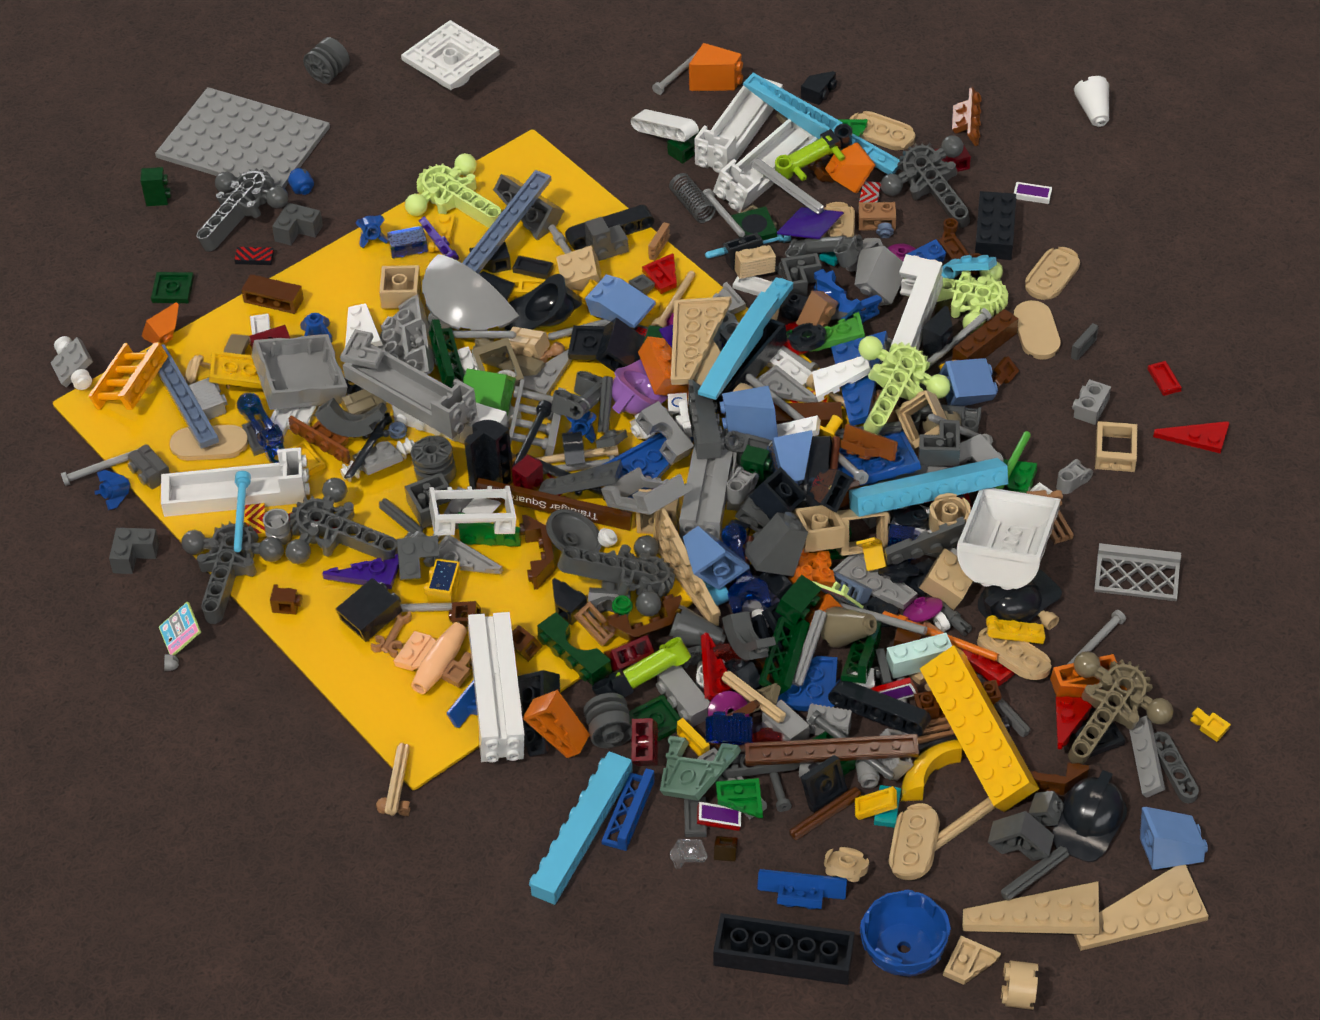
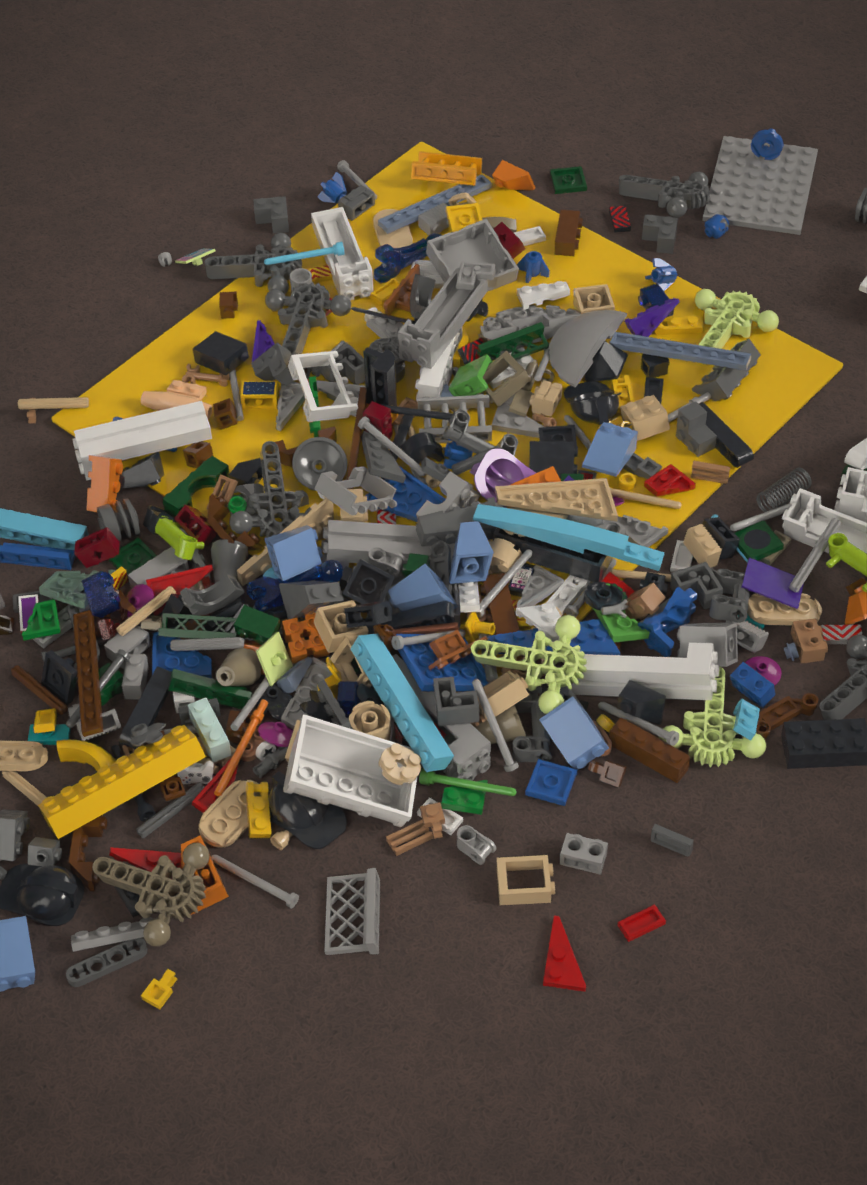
camera: 80 degrees right, 0 degrees up
light grey plate [51,336,93,390] -> none
dark green brick [140,167,171,206] -> none
tile [871,677,918,700] -> none
tan tile [1014,300,1061,359] -> none
tan tile [1025,247,1080,300] -> none
none -> dark grey plate [130,723,166,746]
none -> light grey bar [358,416,426,476]
none -> tan plate [378,743,421,785]
none -> blue plate [525,759,577,806]
none -> light grey bar [601,599,629,618]
none -> blue plate [751,129,784,160]

